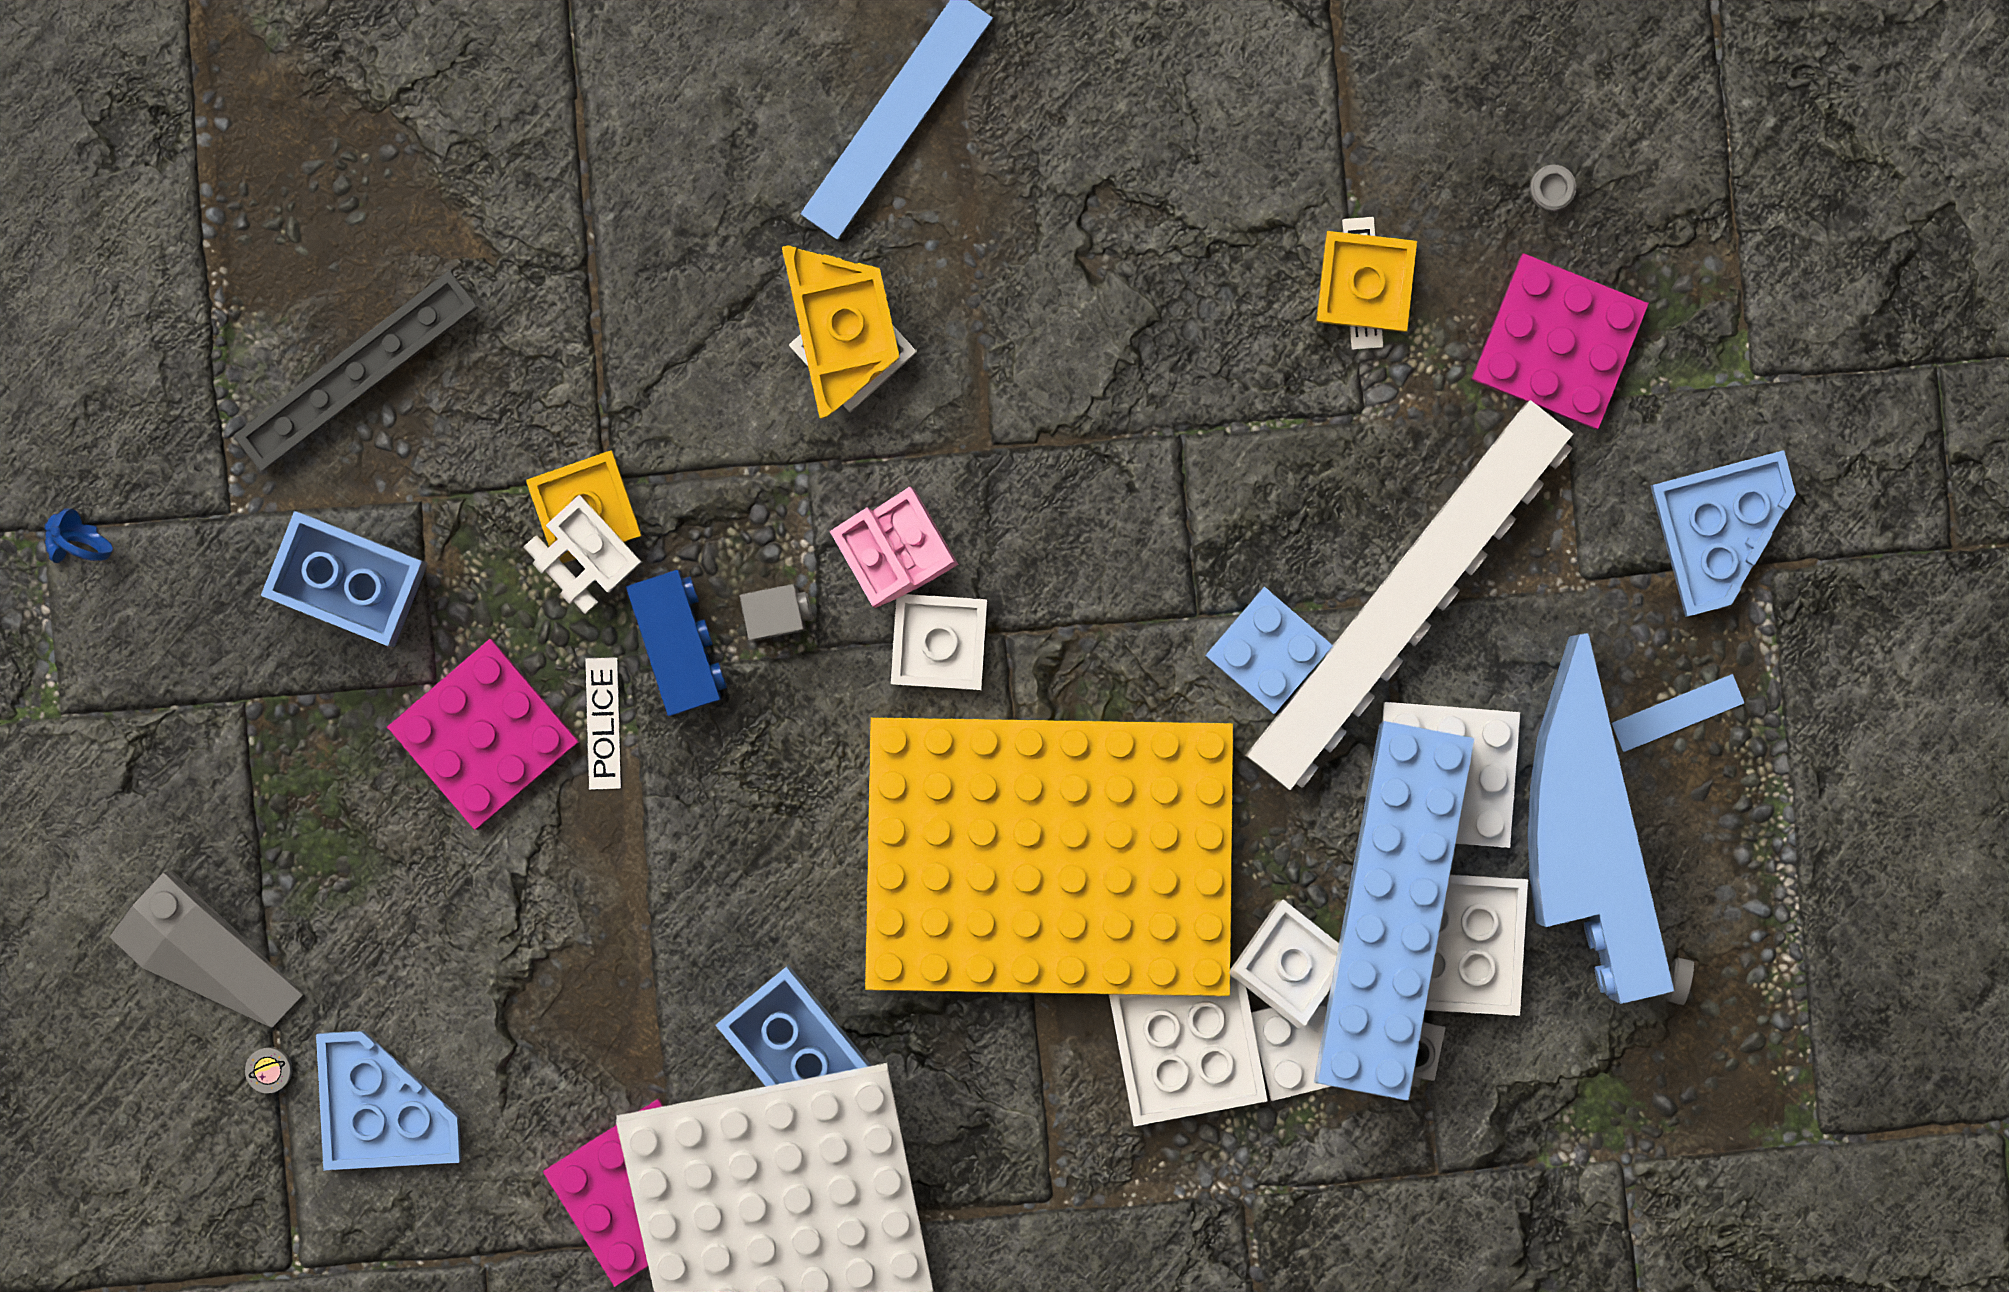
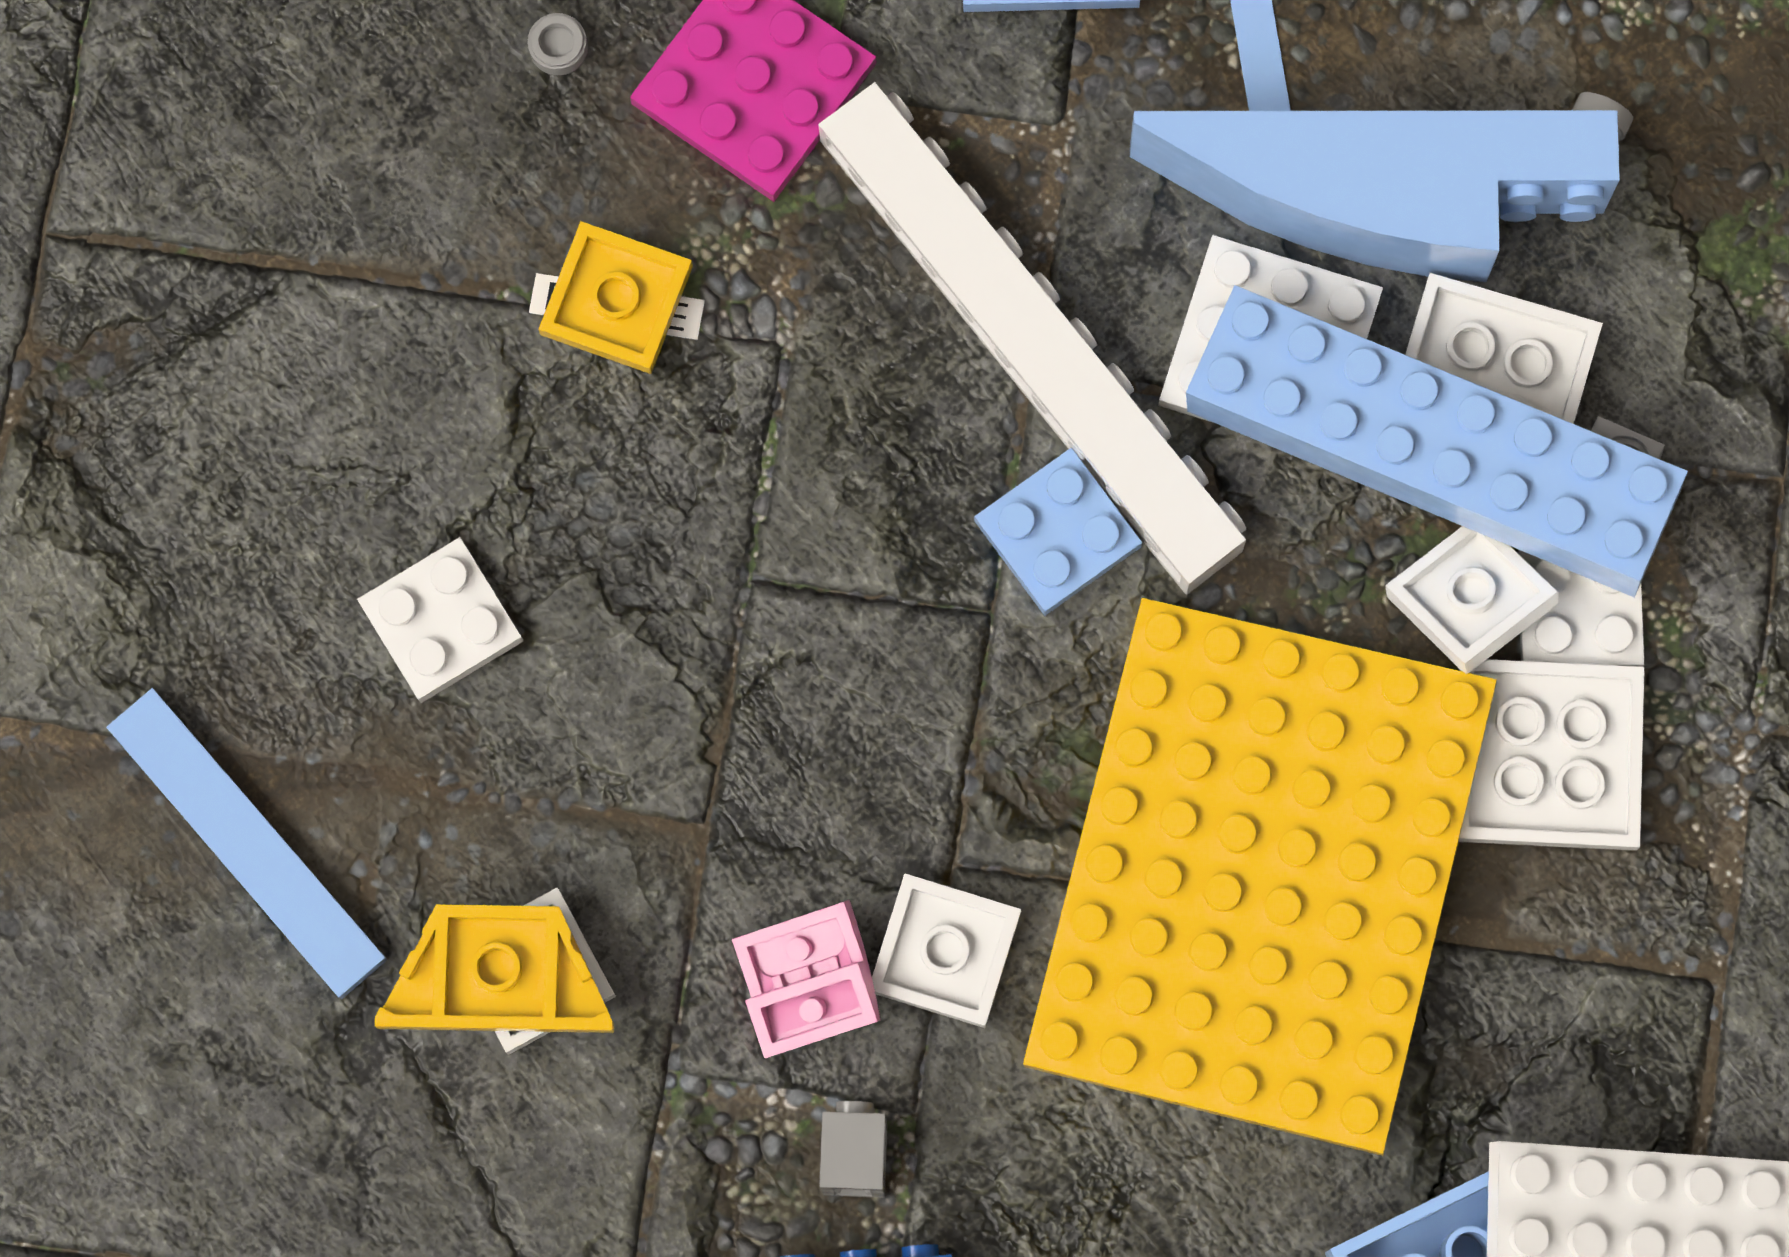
camera: 75 degrees left, 10 degrees down
none -> white plate [357,537,523,703]

